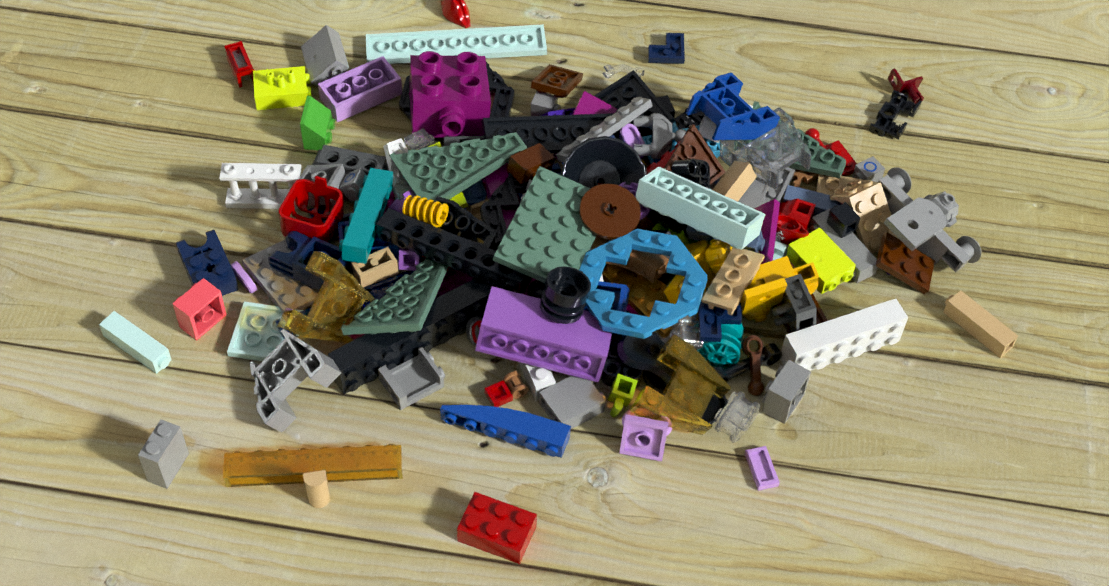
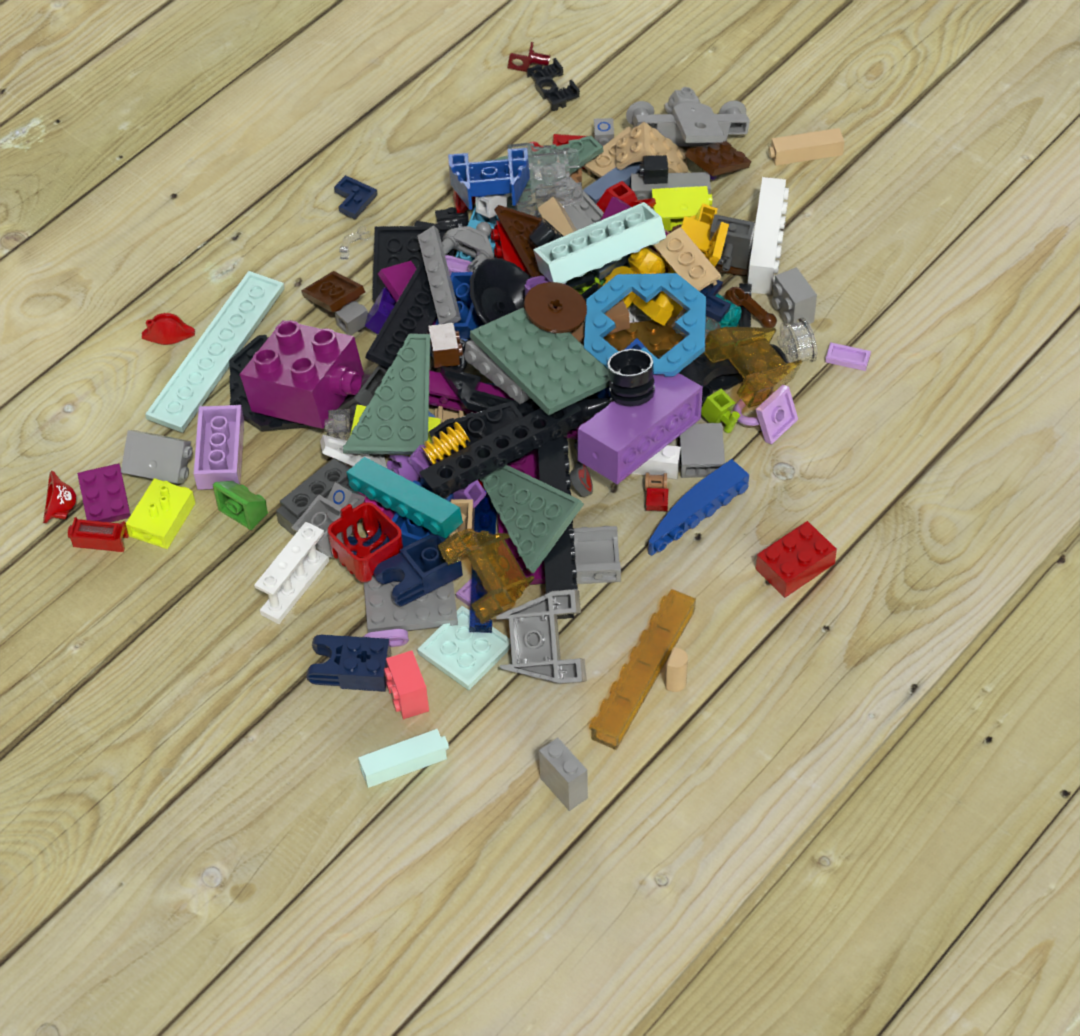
camera: 55 degrees left, 0 degrees up
none -> red hat [43,470,76,523]
none -> magenta plate [77,463,131,522]

